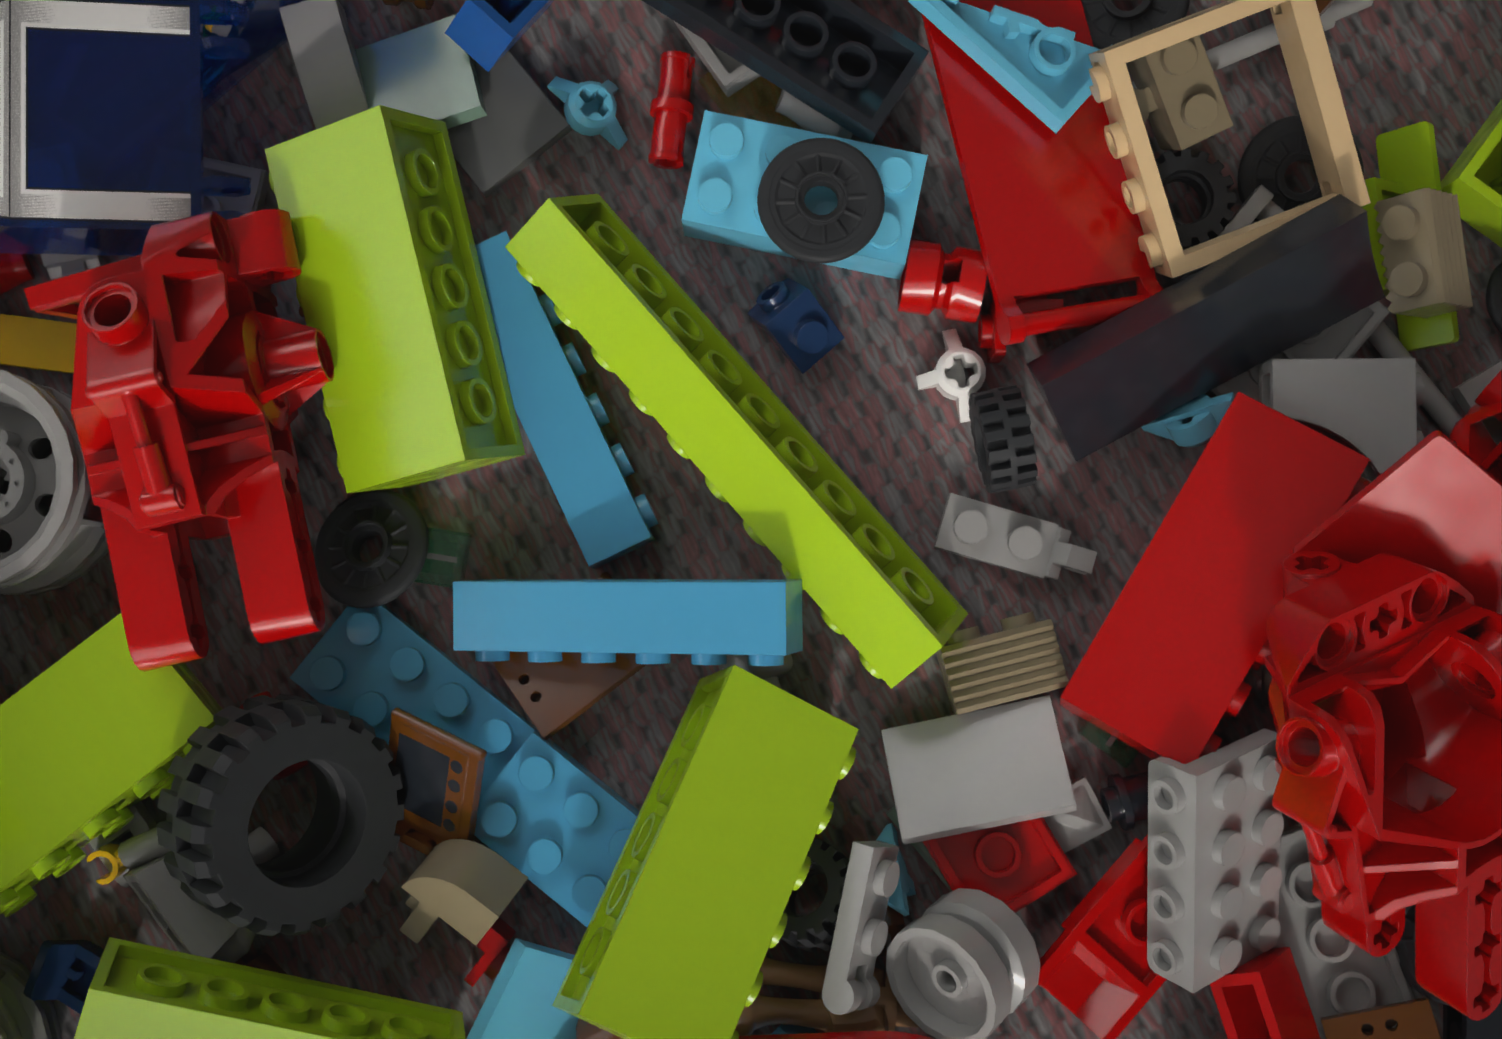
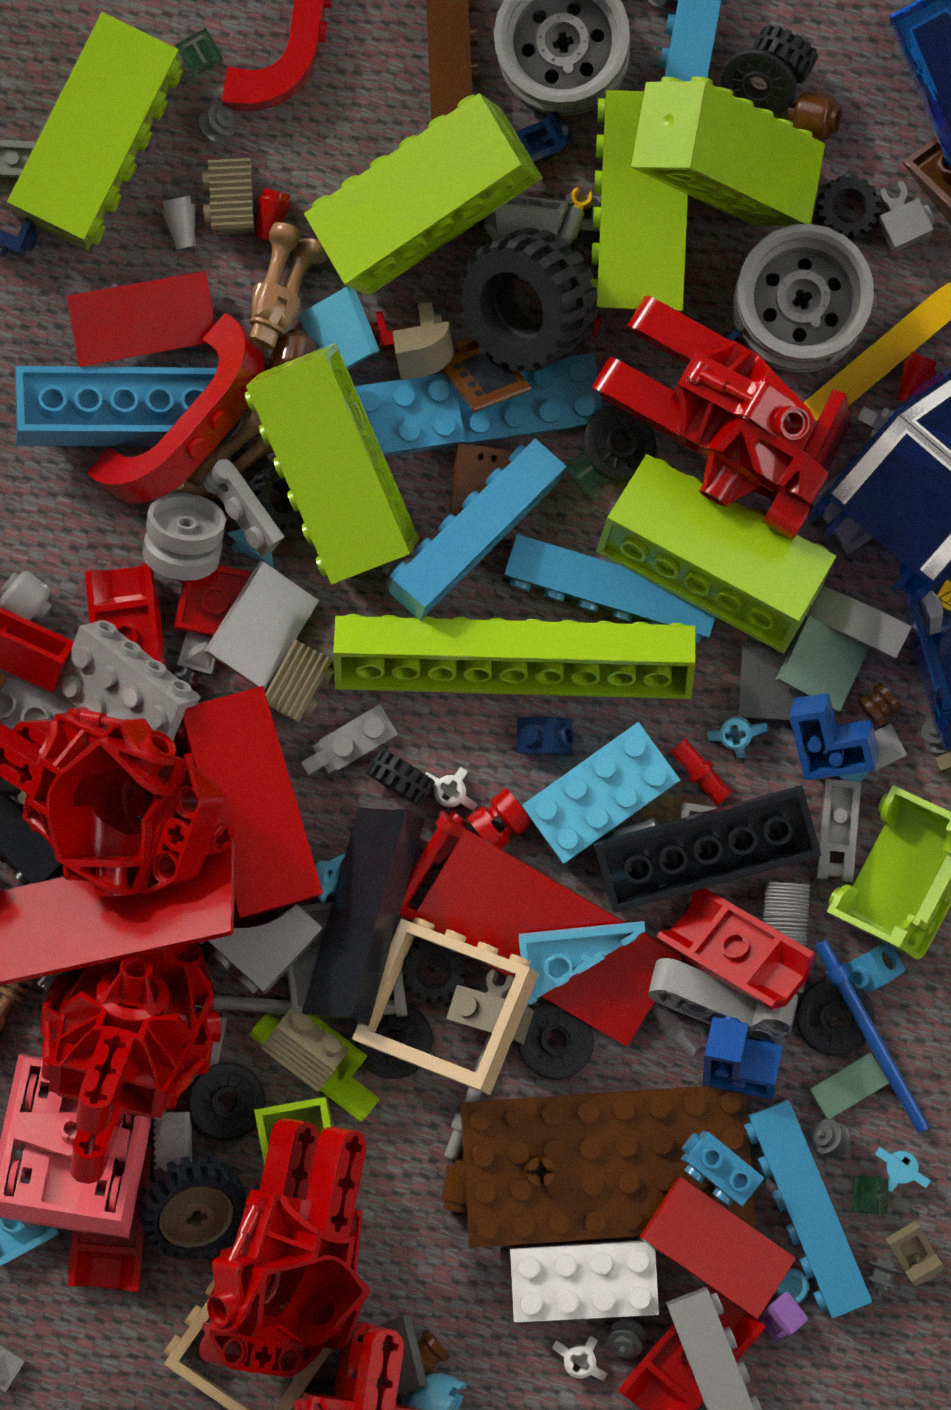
camera: 135 degrees right, 0 degrees up
black wheel [757,138,885,263] -> none

